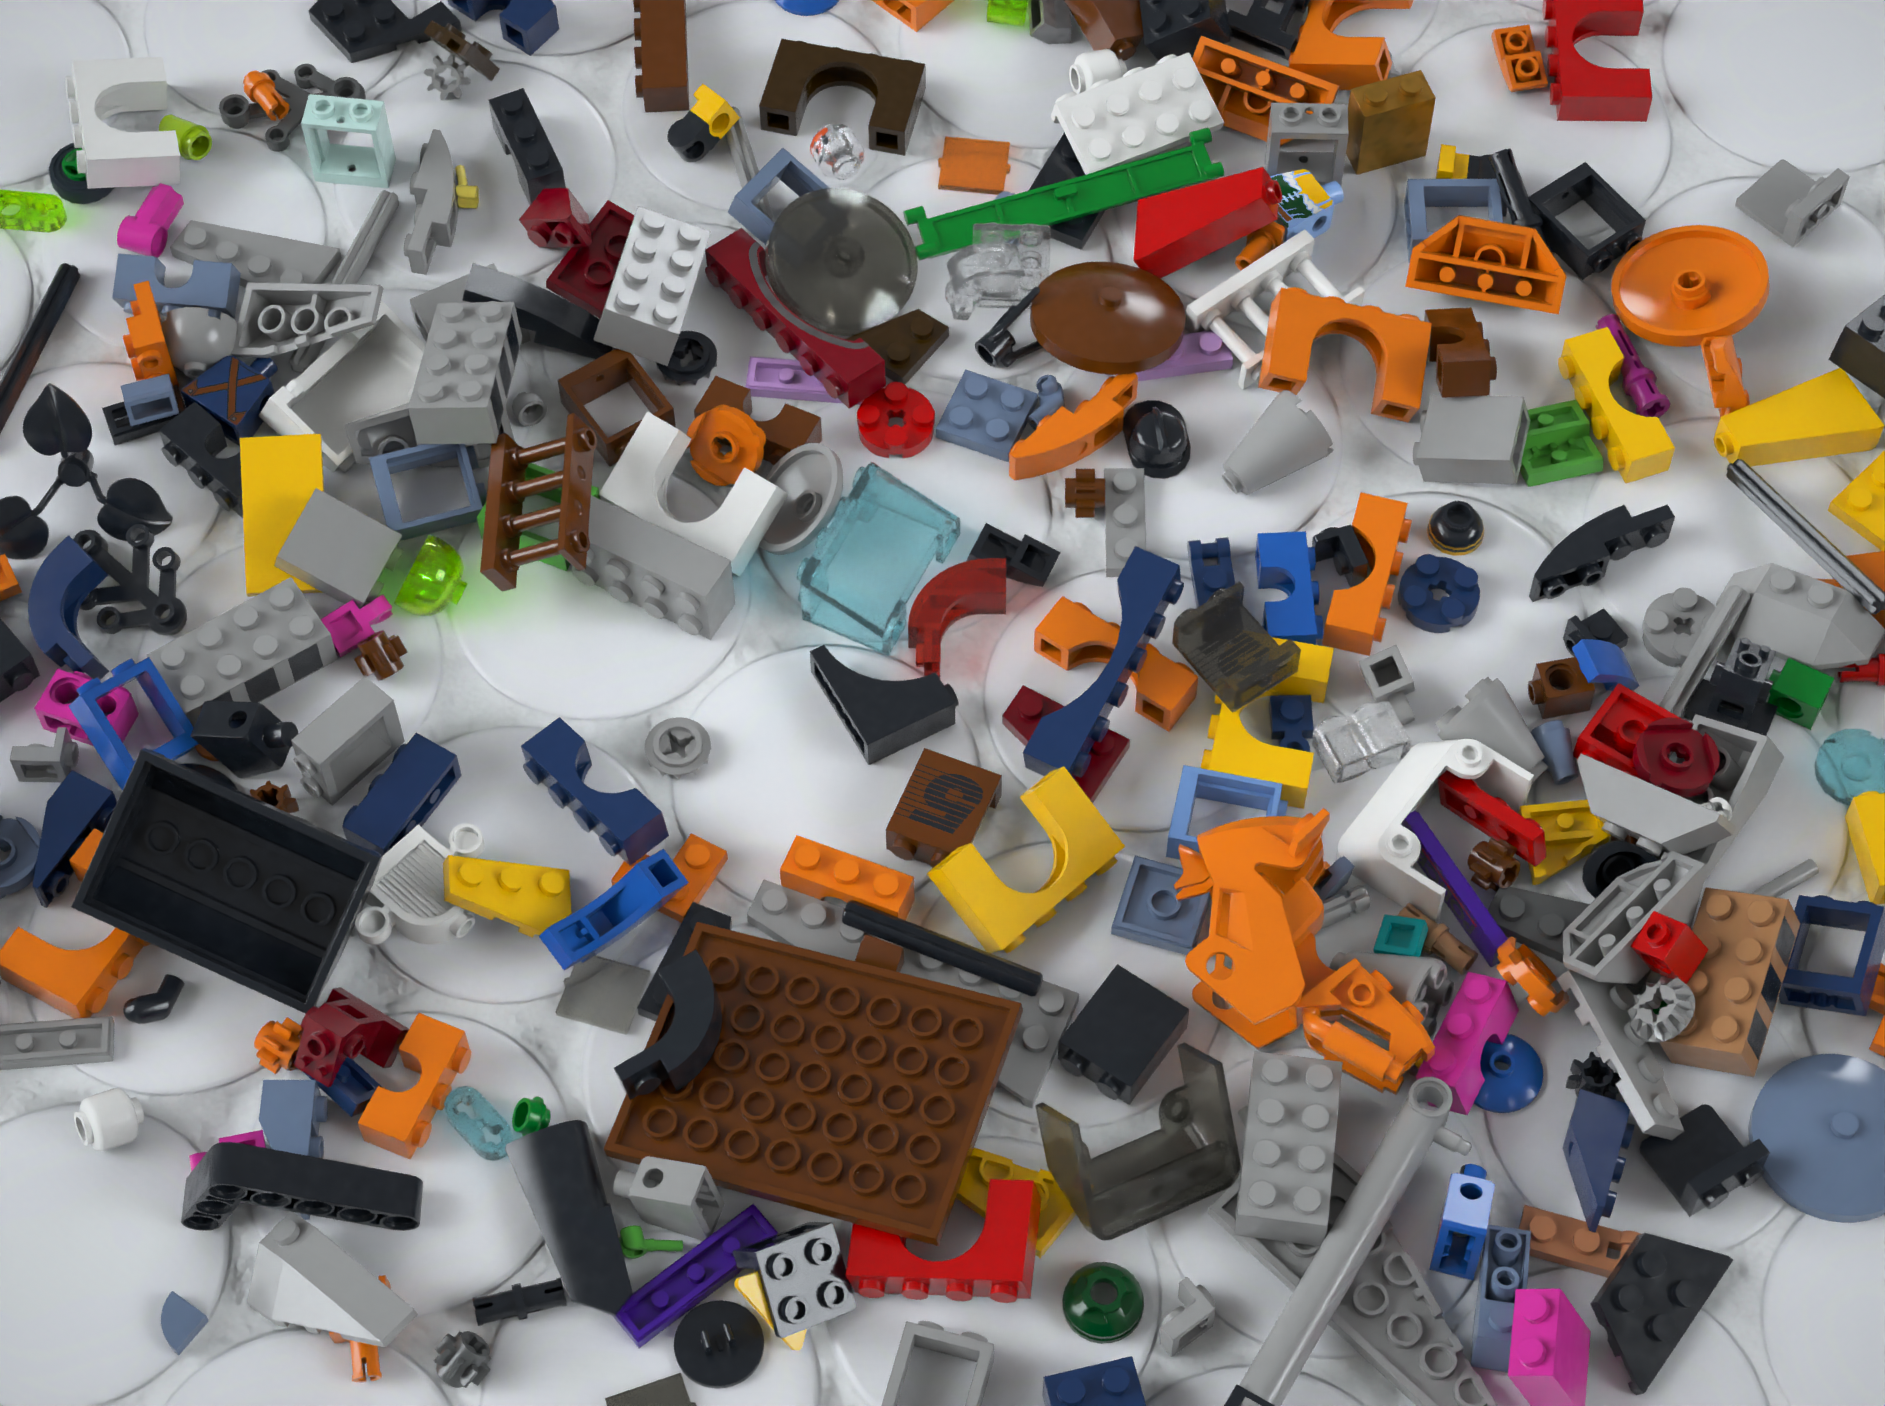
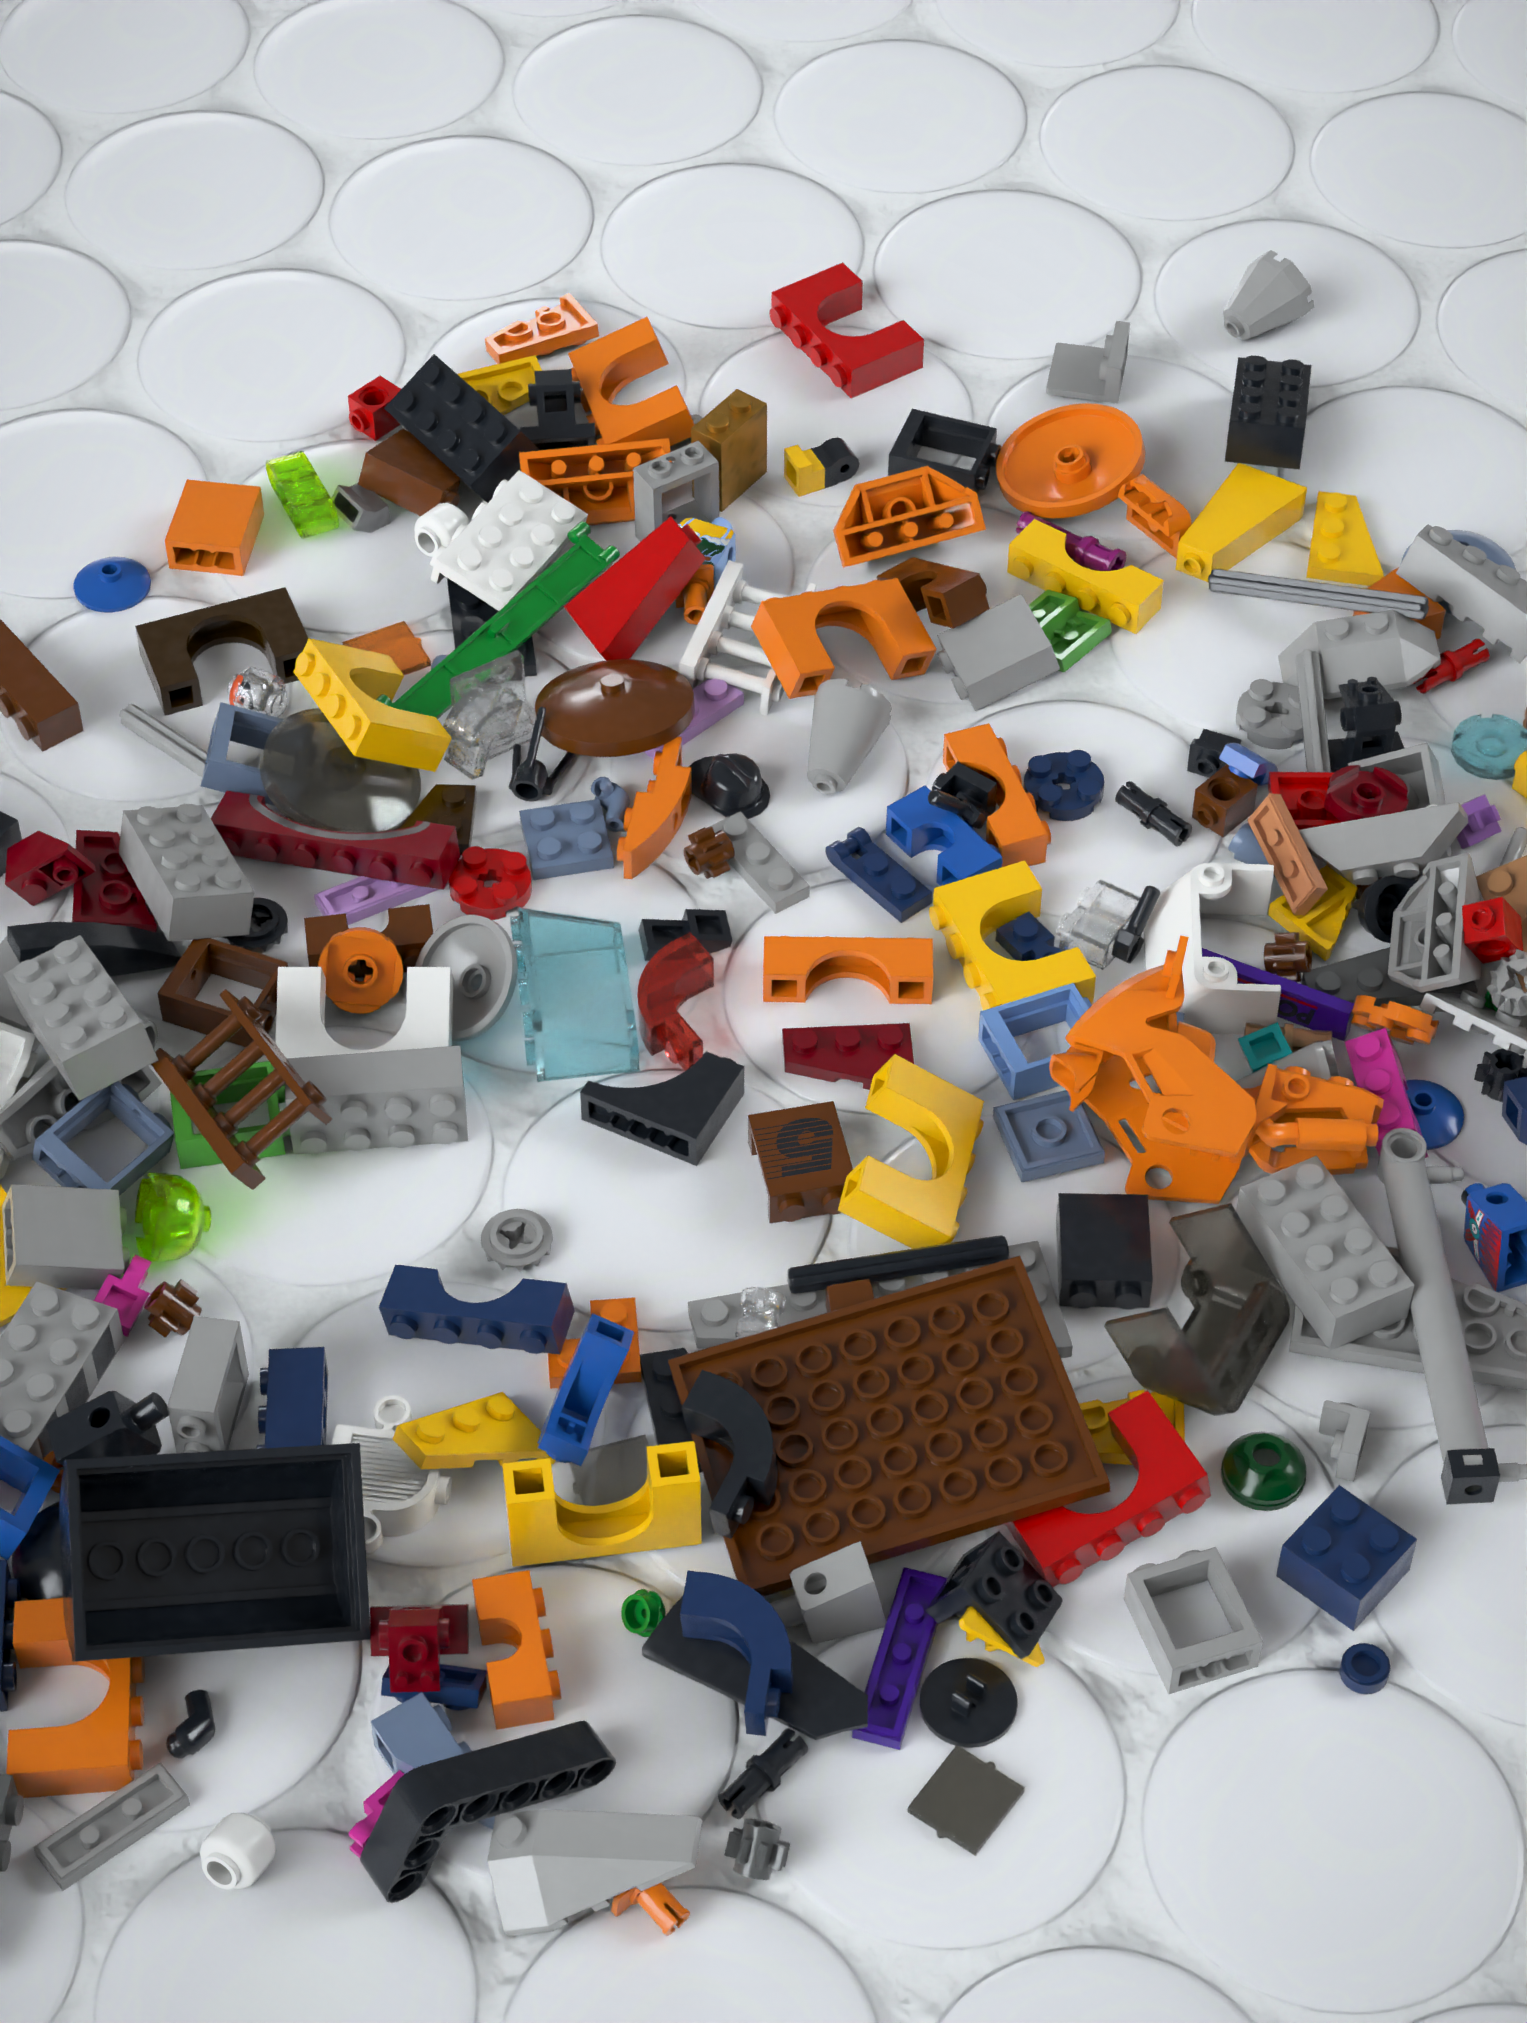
camera: 35 degrees left, 10 degrees down
sand blue tile [161,1291,209,1355] -> none
orange gear [254,1017,303,1074] -> none
clear light blue beam [444,1086,513,1161] -> none
bright green hand [619,1225,683,1259] -> none
leg [667,83,740,162] -> none
orange arch [780,835,915,920] -> none
dark blue arch [1023,546,1184,779] -> none
clear smoke panel [1172,581,1301,713] -> none
light grey brick [1358,645,1415,727] -> none
sand blue window [1404,179,1507,263] -> none
black piece [1427,501,1484,556] -> none
light grey cone [1435,677,1549,783] -> none
red plate [1437,770,1547,867] -> none
black pin [1488,148,1555,255] -> none
orange slope [1491,25,1548,92] -> none
black slope [1529,504,1675,602] -> none
green brick [1767,658,1834,730] -> none
none -> yellow arch [293,638,452,772]
none -> yellow arch [502,1441,702,1567]
none -> dark blue arch [680,1571,793,1736]
none -> clear wheel [735,1287,787,1339]
none -> black bar [928,789,992,829]
none -> black bar [1111,886,1160,964]
none -> black pin [1115,781,1192,846]
none -> nougat tile [1247,793,1328,915]
none -> medium lavender tile [1456,794,1502,849]

